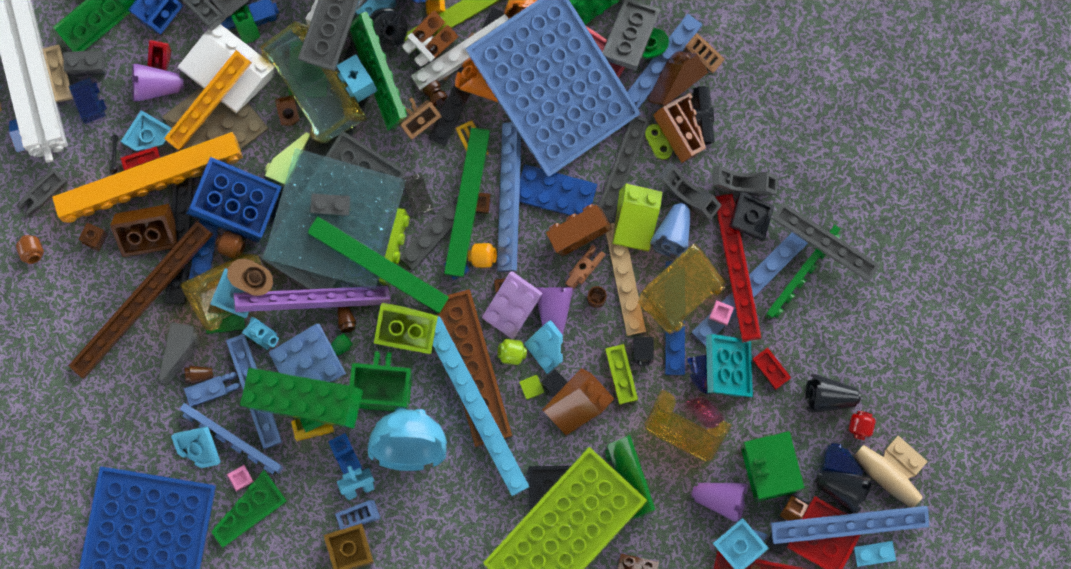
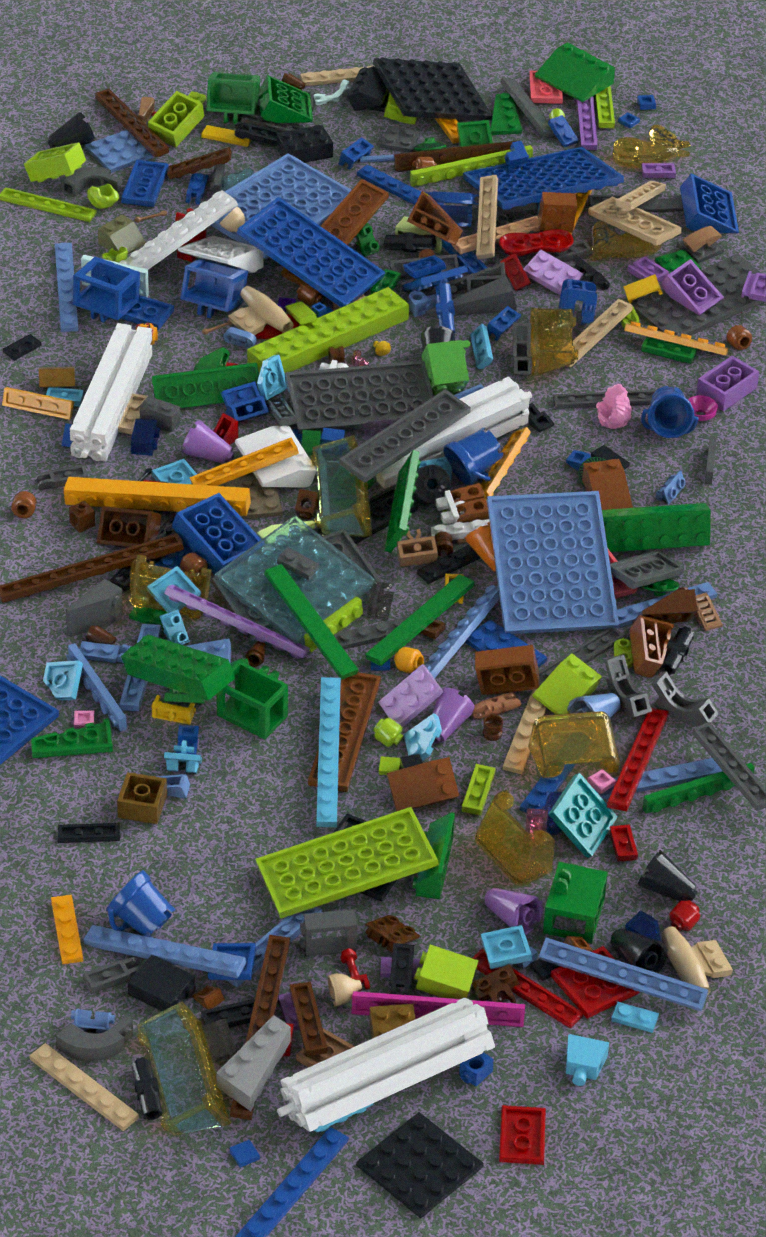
camera: 30 degrees right, 35 degrees down
medium nougat piece [227,259,273,296] -> none
medium azure brick [337,54,378,102] -> none
medium azure rock [368,407,447,471] -> none
lime slope [374,302,438,354] -> none
black brick [633,337,654,366] -> none
black plate [729,191,774,241] -> none

